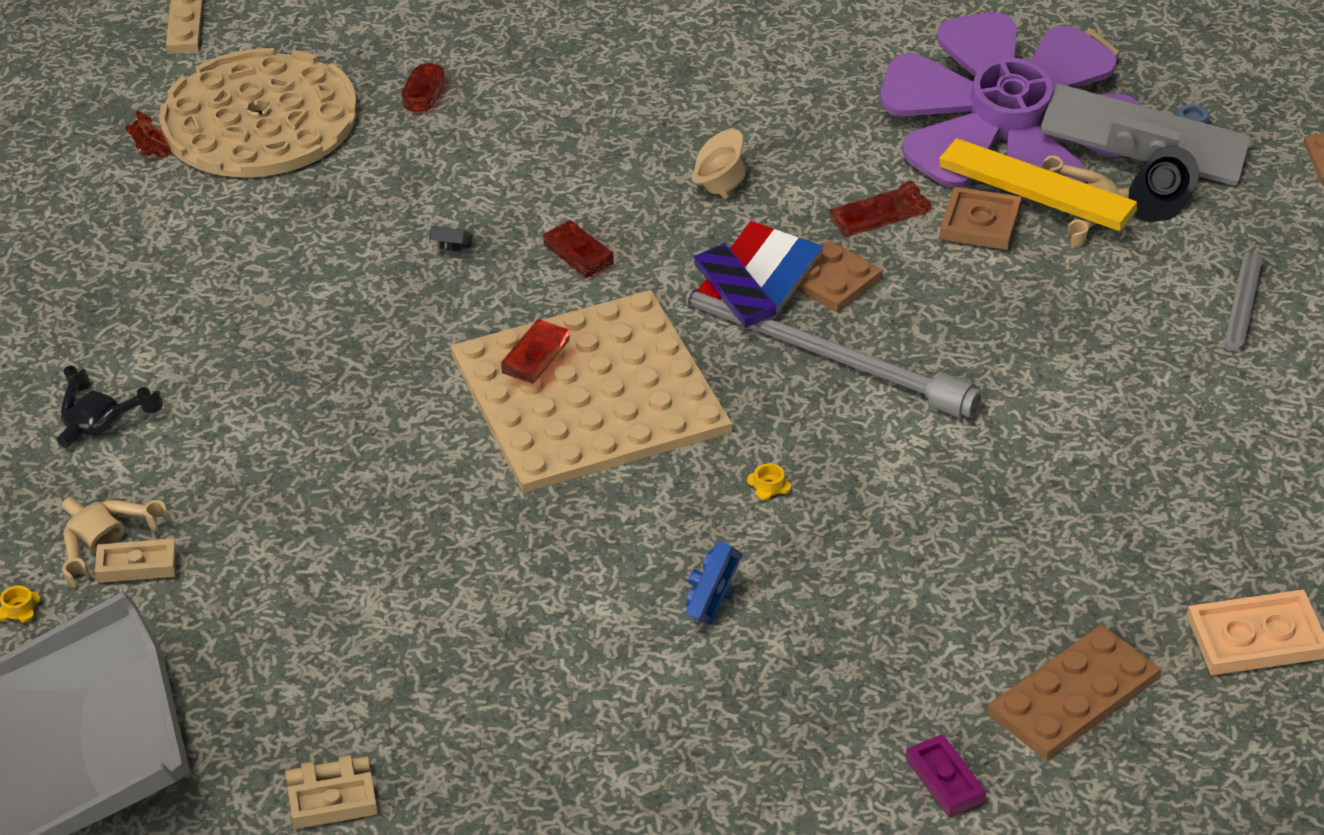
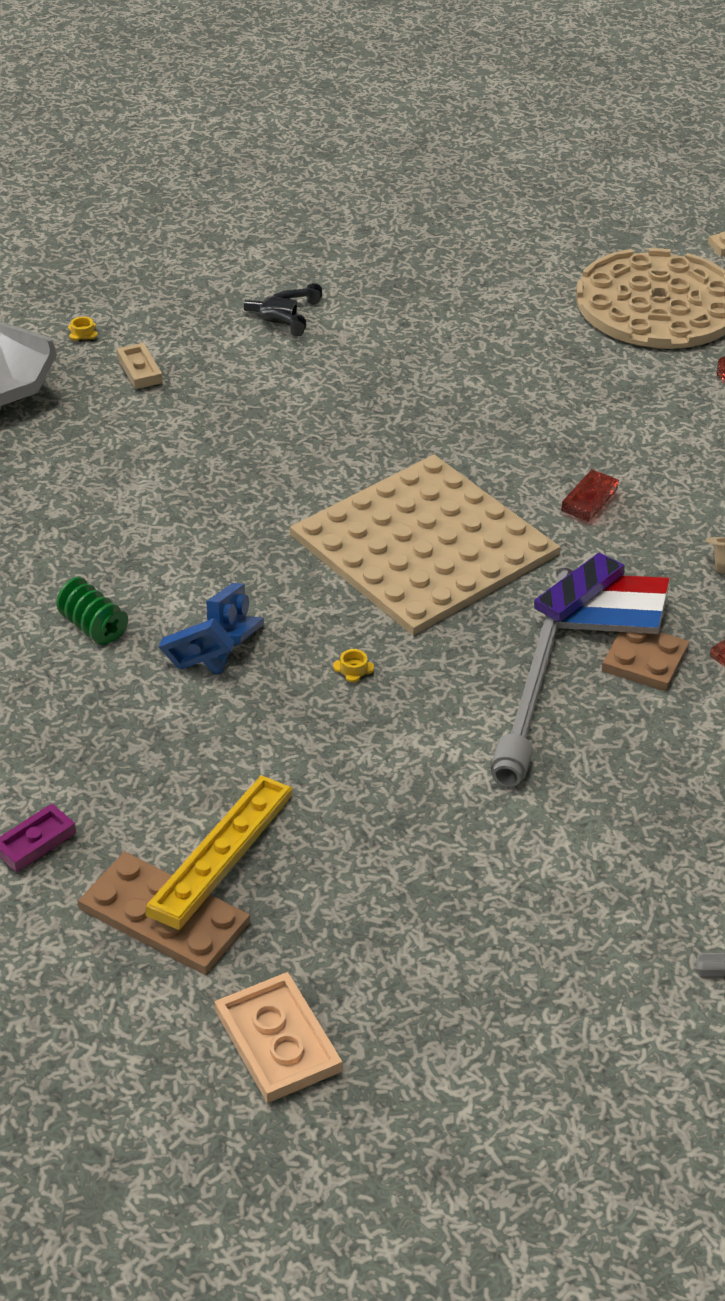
camera: 70 degrees right, 0 degrees up
tan piece [62,497,170,589] -> none
clear red plate [126,110,171,158] -> none
black plate [429,226,473,252] -> none
clear red plate [501,319,570,384] -> none
none -> green piece [56,577,128,645]
none -> yellow tile [145,775,293,930]
none -> blue bracket [206,583,264,646]

